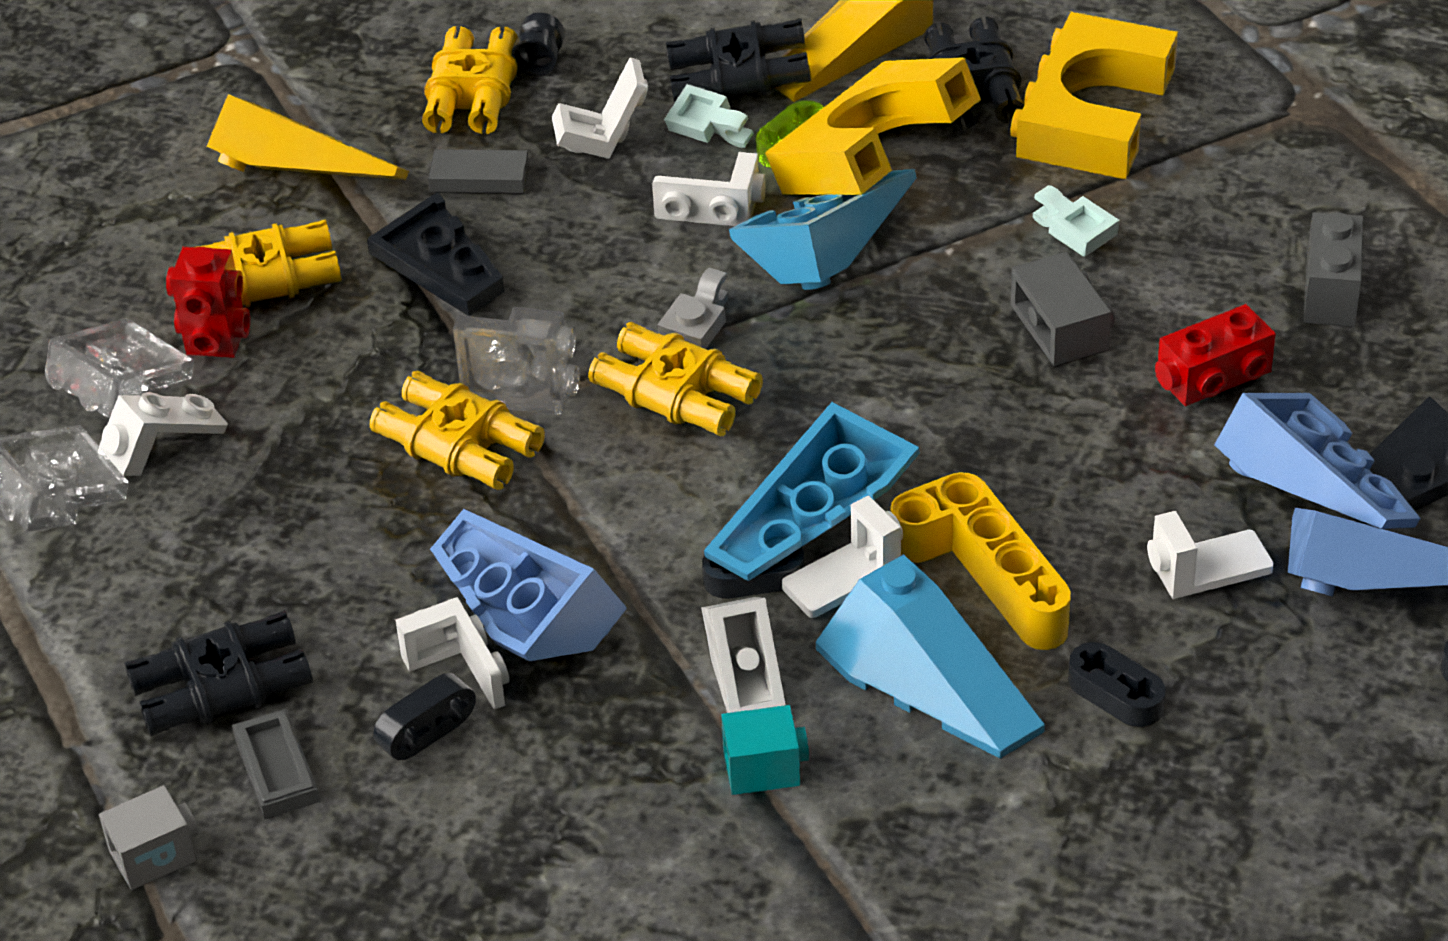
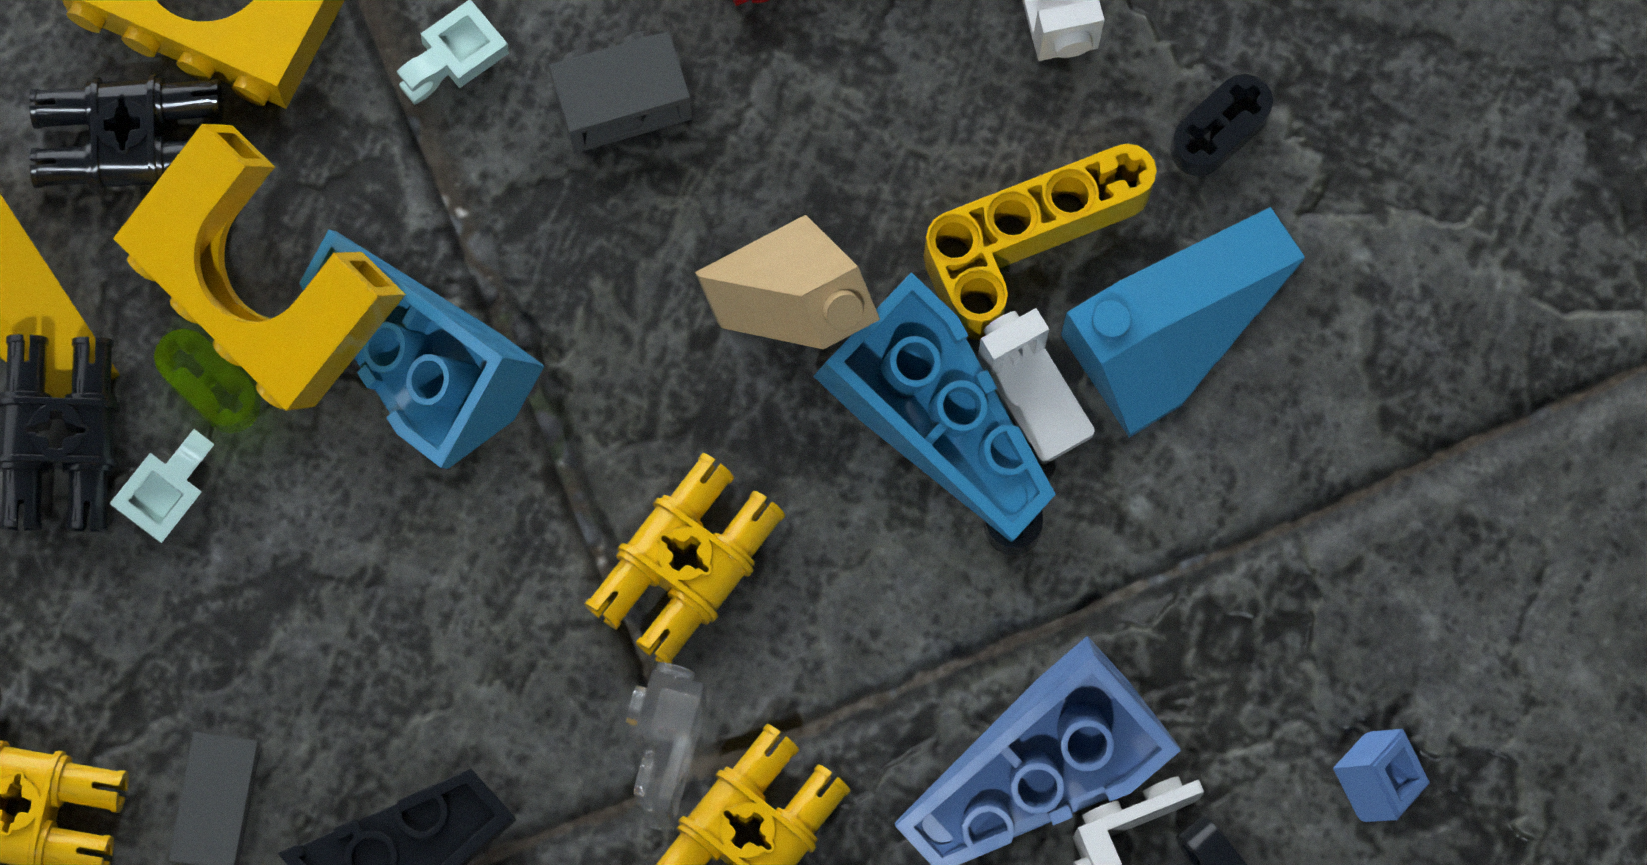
camera: 90 degrees left, 30 degrees up
white bracket [552,58,648,159] -> none
white bracket [652,152,766,226] -> none
light grey plate [657,268,729,349] -> none
white slope [701,597,785,713] -> none
teal brick [721,705,809,795] -> none
none -> tan slope [695,215,880,350]
none -> medium blue slope [1333,729,1430,822]

